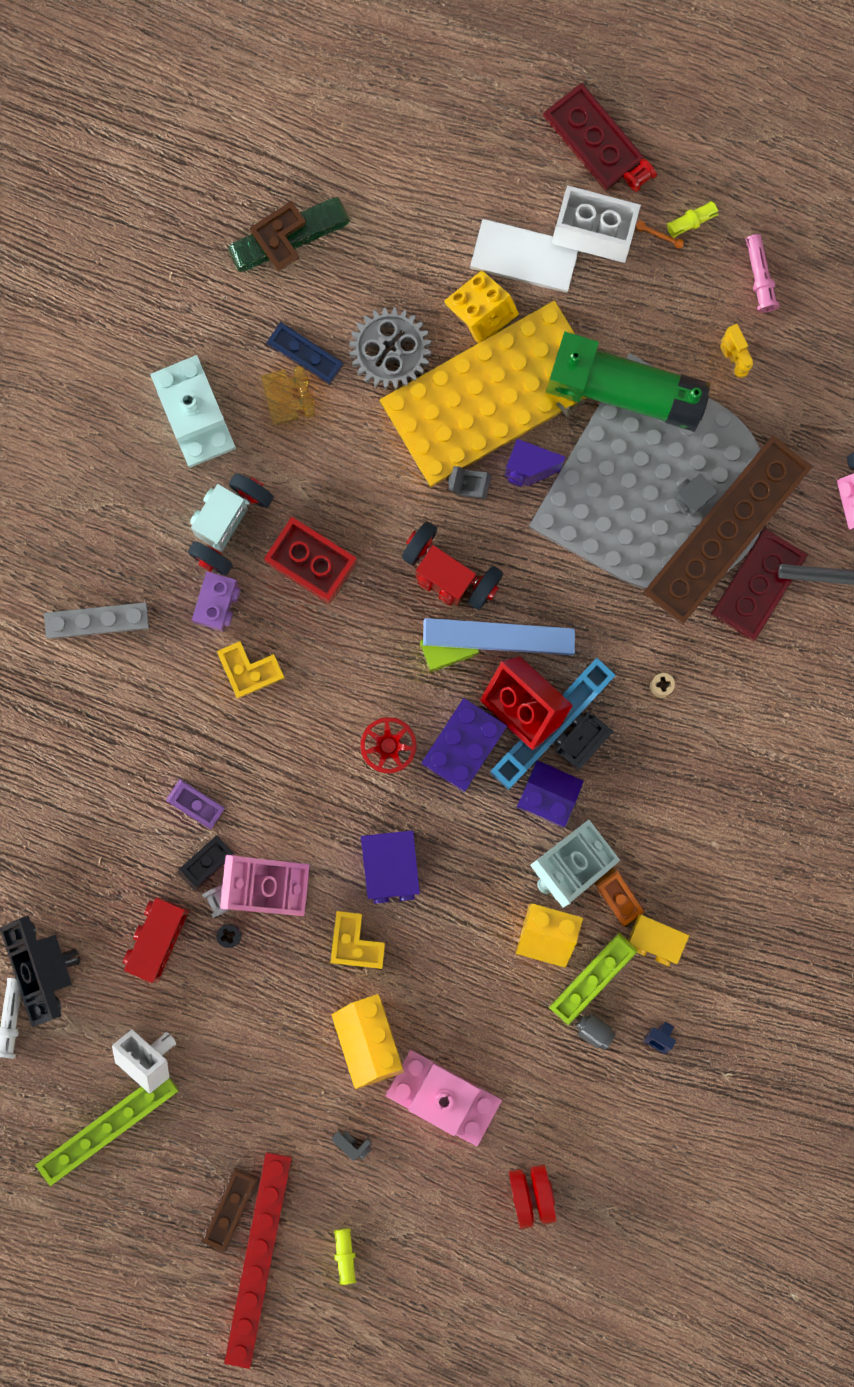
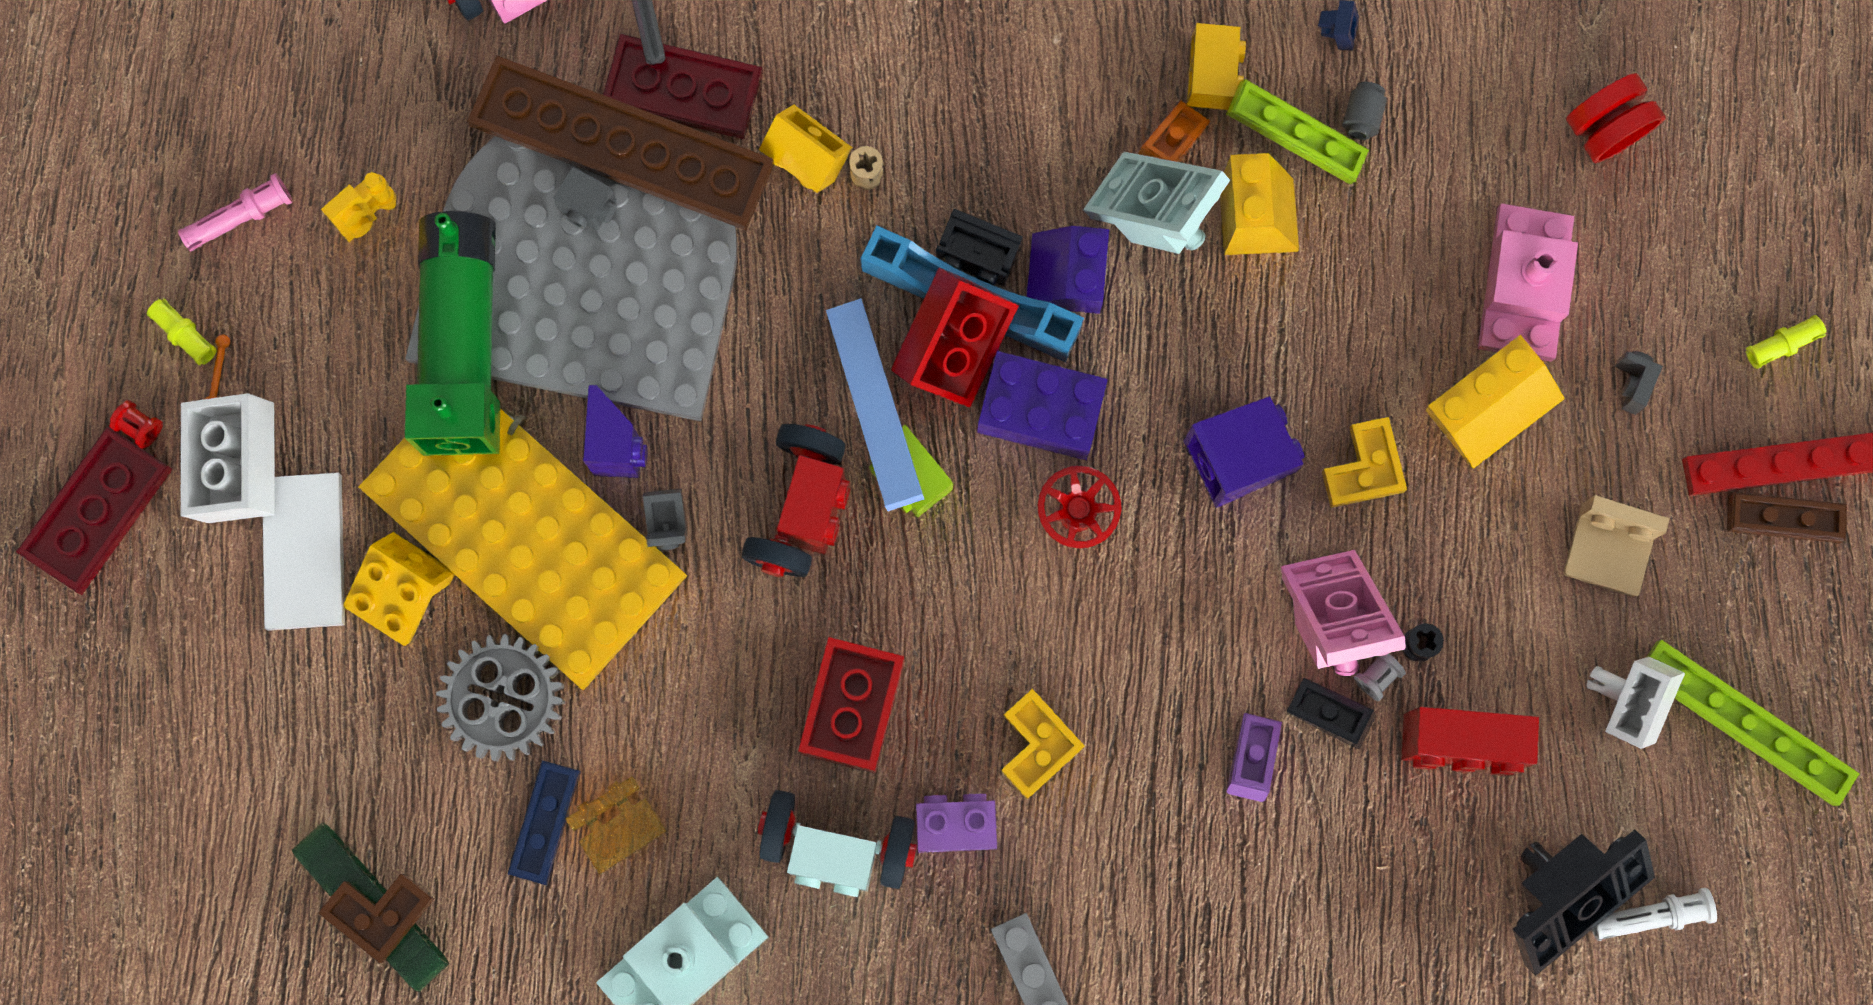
camera: 110 degrees left, 5 degrees down
none -> yellow brick [759,104,853,193]
none -> tan bracket [1563,495,1670,597]

